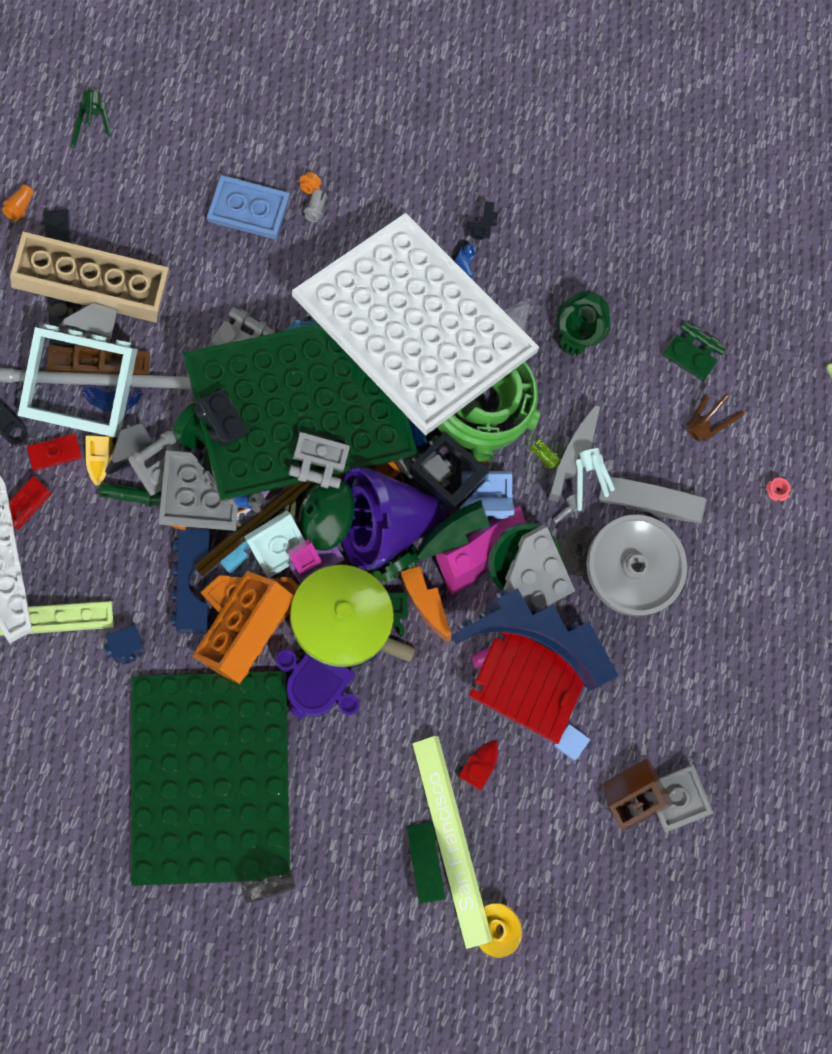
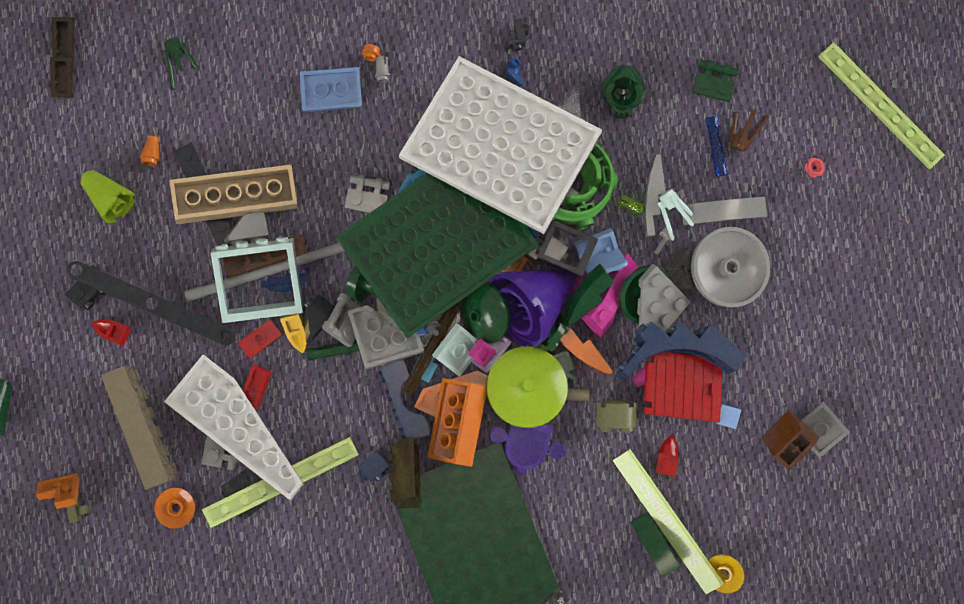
camera: 20 degrees left, 10 degrees up
black bracket [194,388,249,448] -> none
light grey plate [289,432,350,488] -> none
none -> dark brown slope [389,437,421,509]
none -> olive brick [596,399,637,432]
none -> clear blue pin [705,116,728,177]

